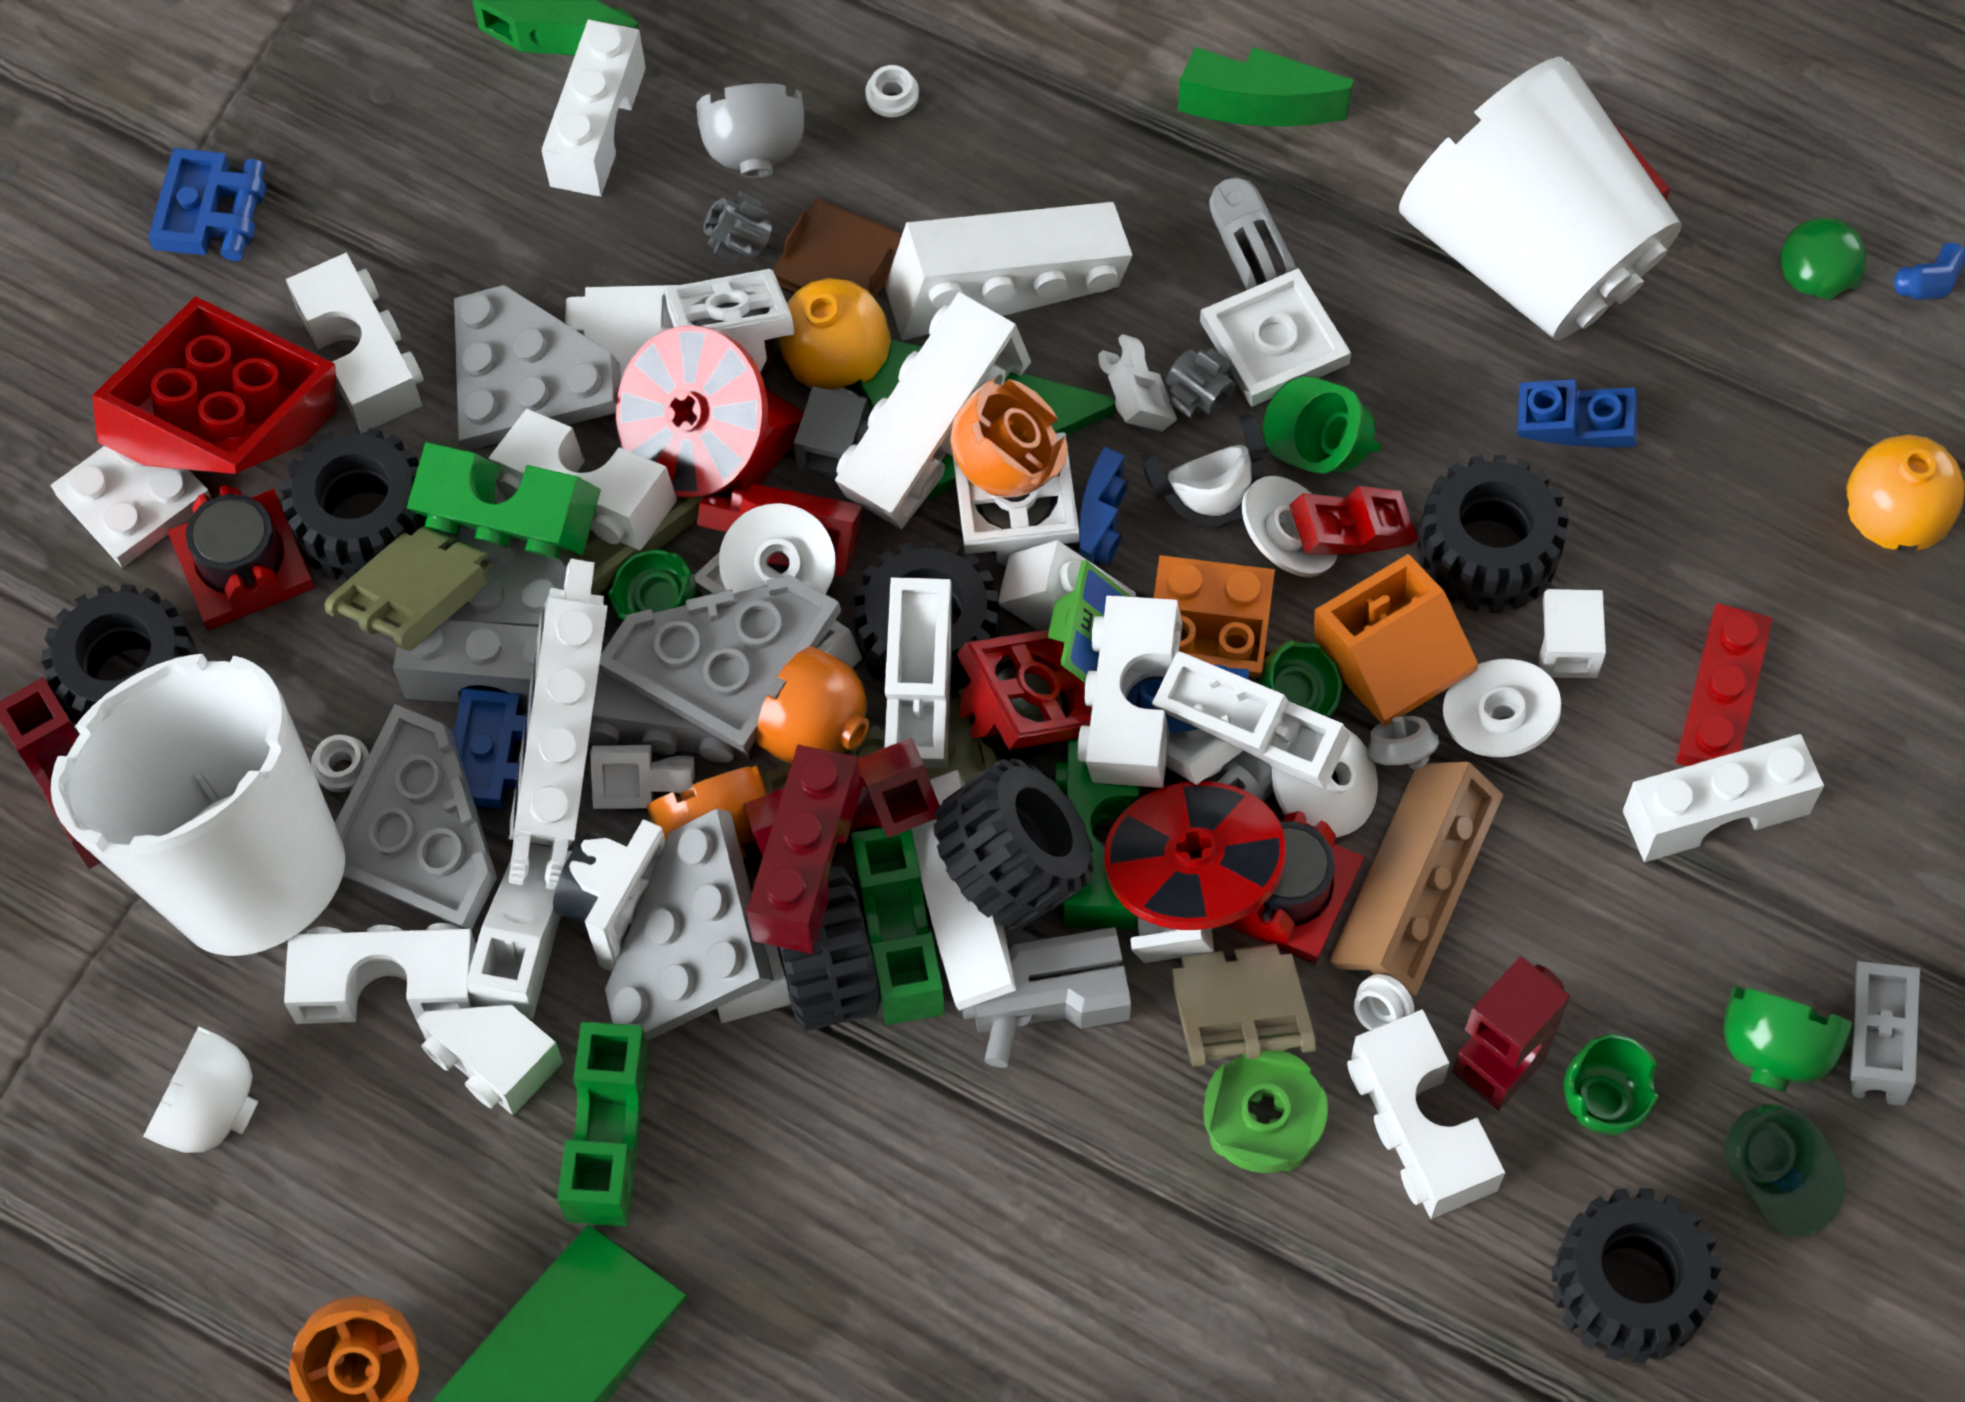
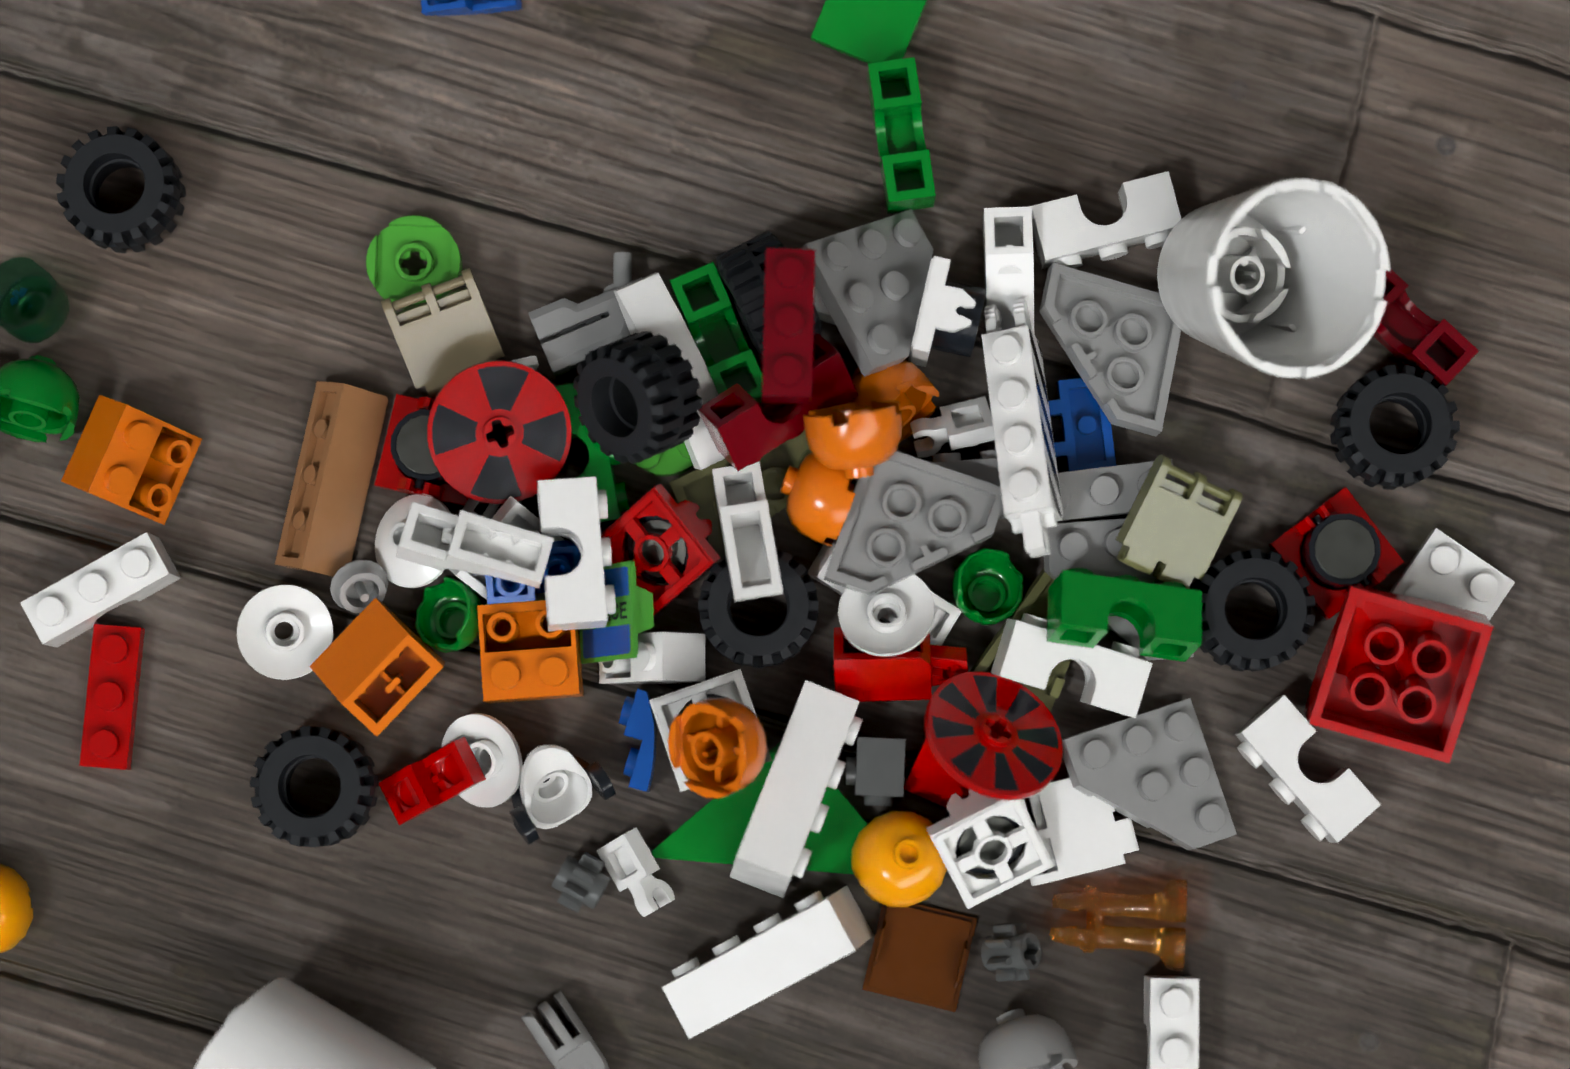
camera: 170 degrees right, 20 degrees up
white cylinder [143,1027,258,1153] -> none
blue plate [148,148,266,261] -> none
white plate [311,735,369,792] -> none
white slope [417,1005,563,1115] -> none
white plate [1200,268,1351,407] -> none
green piece [1263,376,1382,474] -> none
white arch [1347,1009,1505,1219] -> none
white plate [1354,974,1414,1030] -> none
dark red arch [1452,956,1570,1111] -> none
blue slope [1517,379,1638,448] -> none
white panel [1538,589,1606,678] -> none
green hair [1563,1033,1659,1136] -> none
none -> orange slope [61,395,202,525]
none -> orange cylinder [803,400,902,479]
none -> clear orange piece [1050,879,1187,971]

